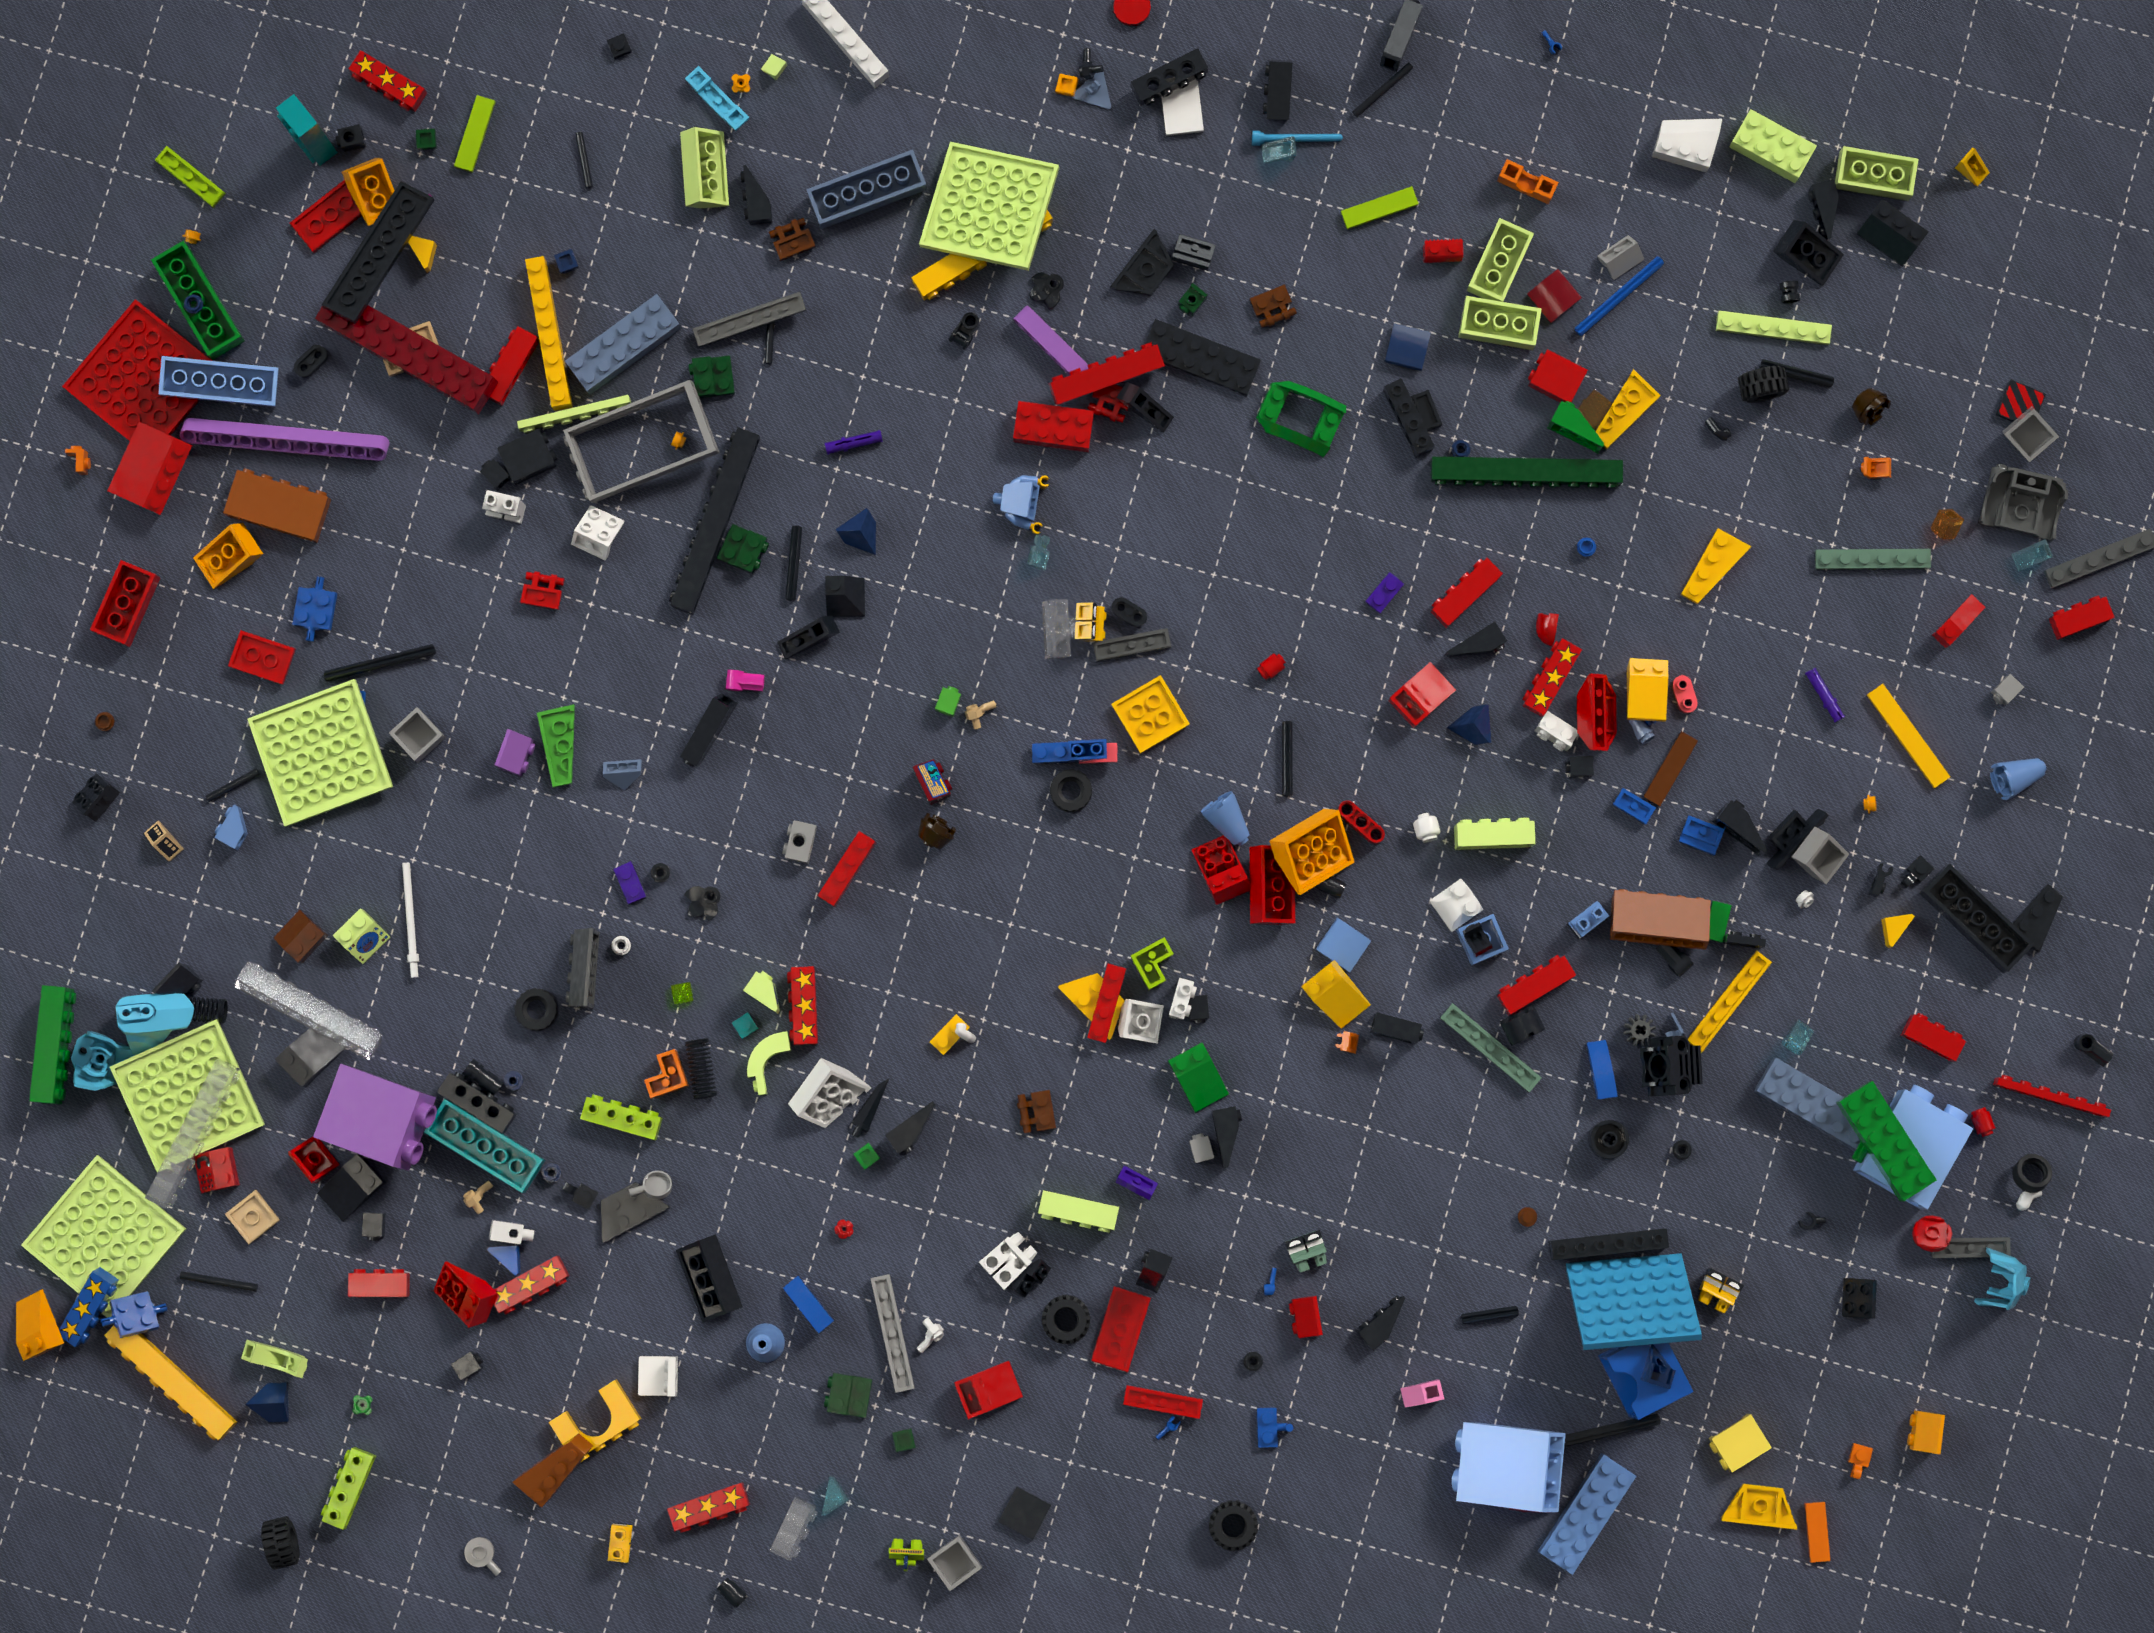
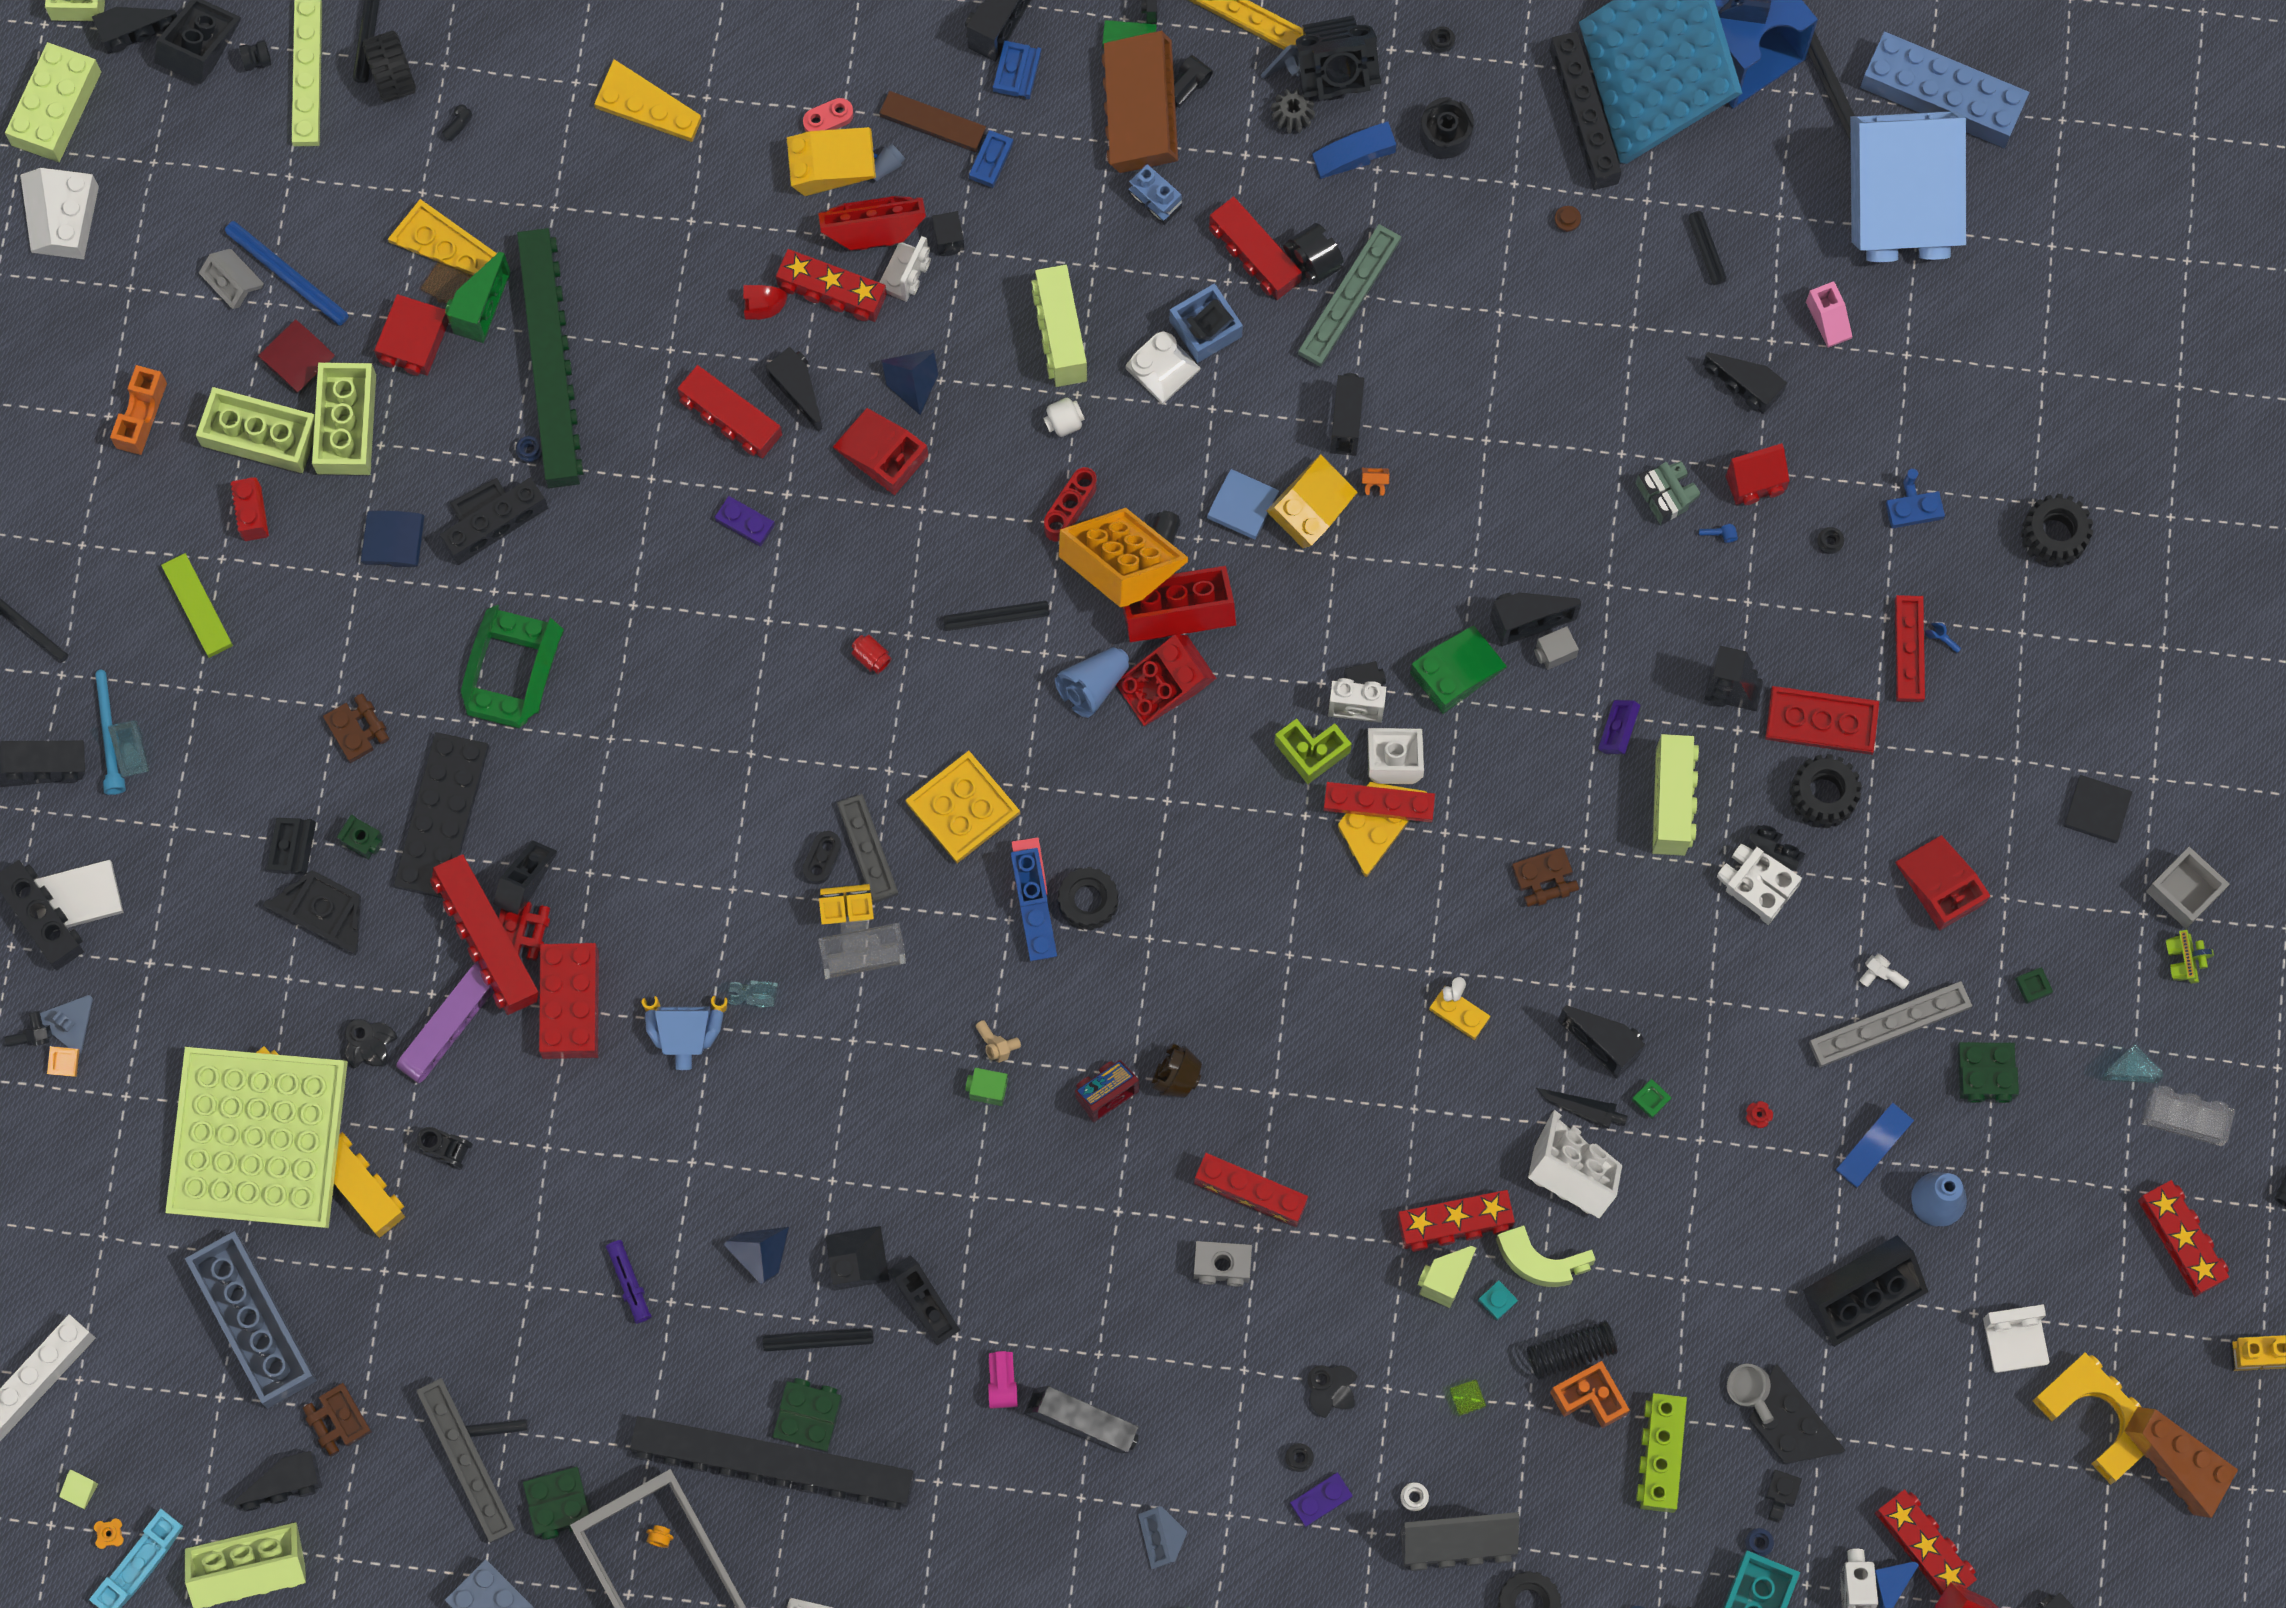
camera: 100 degrees left, 10 degrees down
blue plate [1577,538,1596,557] -> none

